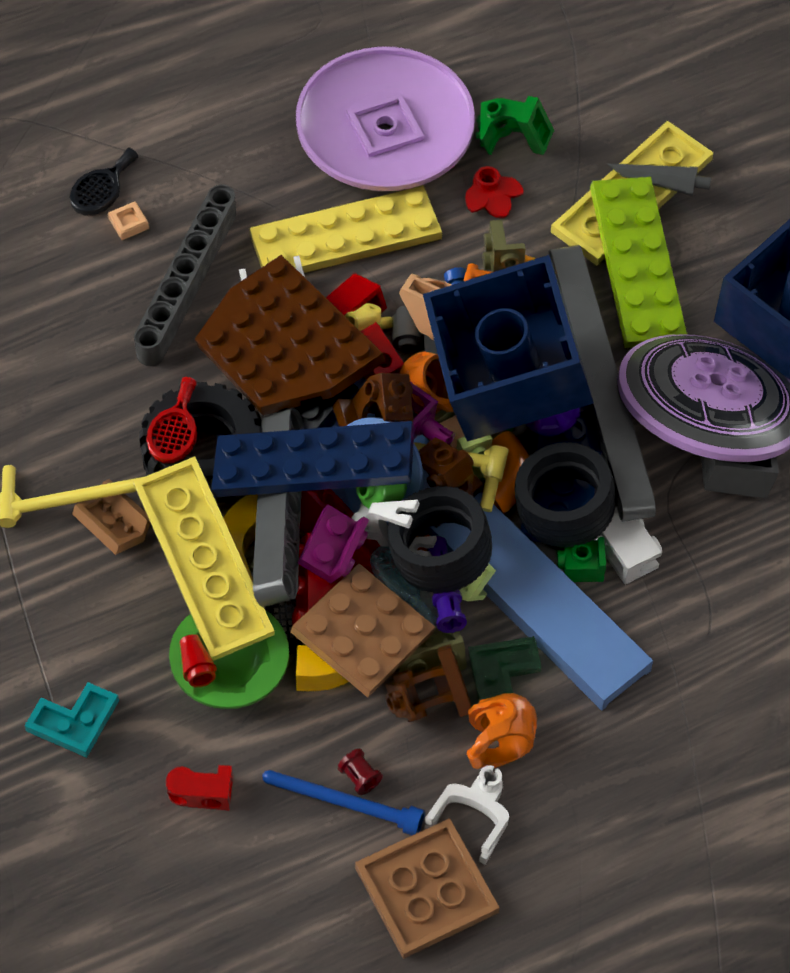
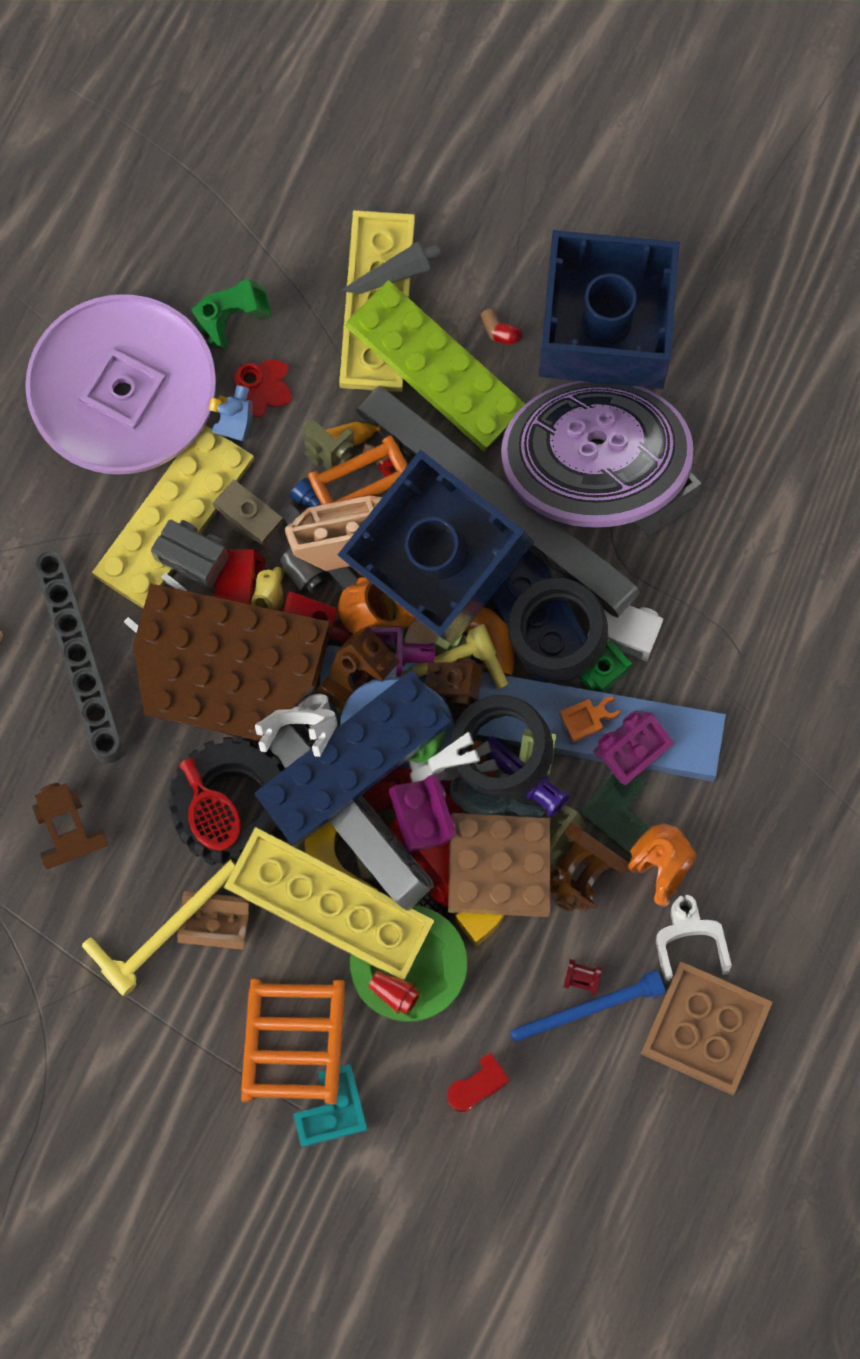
camera: 40 degrees left, 15 degrees up
none -> reddish brown tile [32,783,108,870]
none -> dark grey brick [151,519,229,588]
none -> medium blue piece [209,385,253,441]
none -> dark tan brick [213,480,283,545]
none -> orange bar [241,978,345,1105]
none -> white piece [255,694,337,756]
none -> arm [480,309,522,345]
none -> orange plate [559,696,621,744]
none -> magenta bracket [592,710,674,785]

